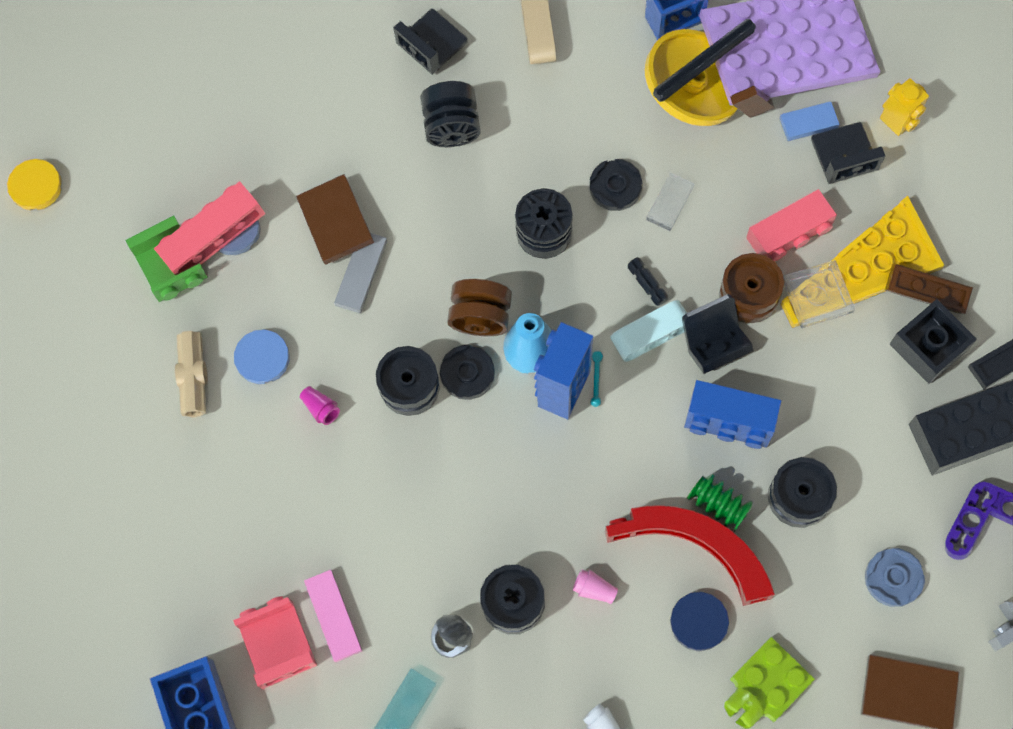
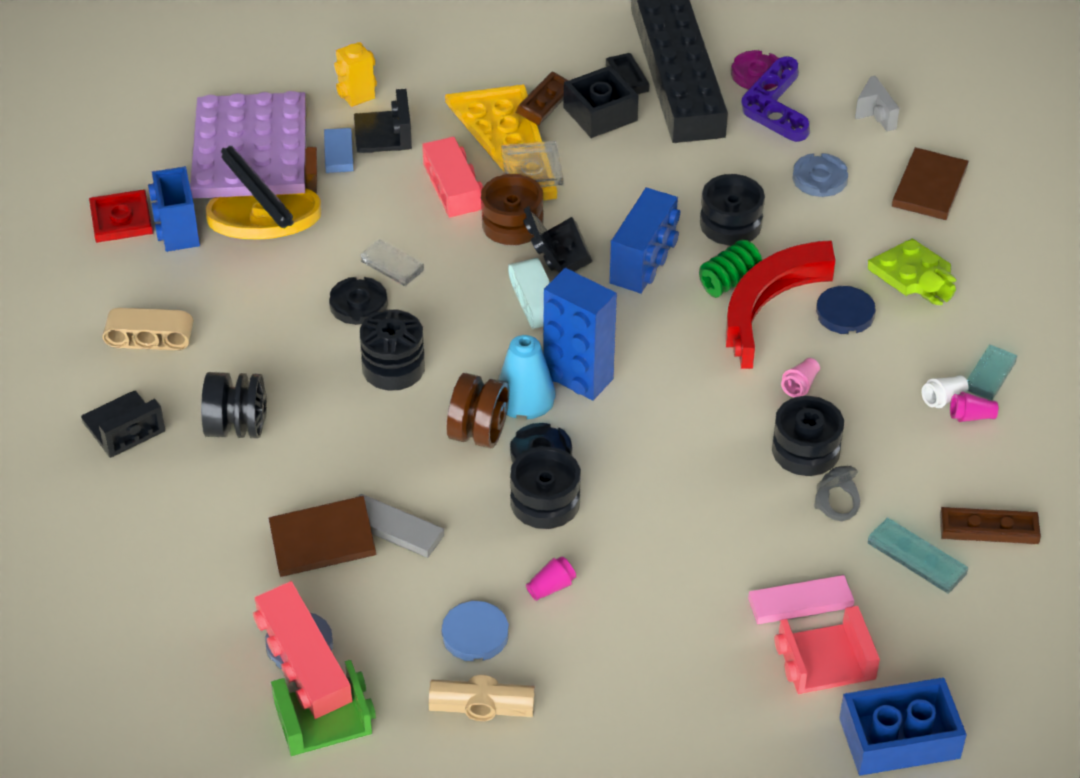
camera: 85 degrees left, 25 degrees down
black axle [627,257,668,306] -> none

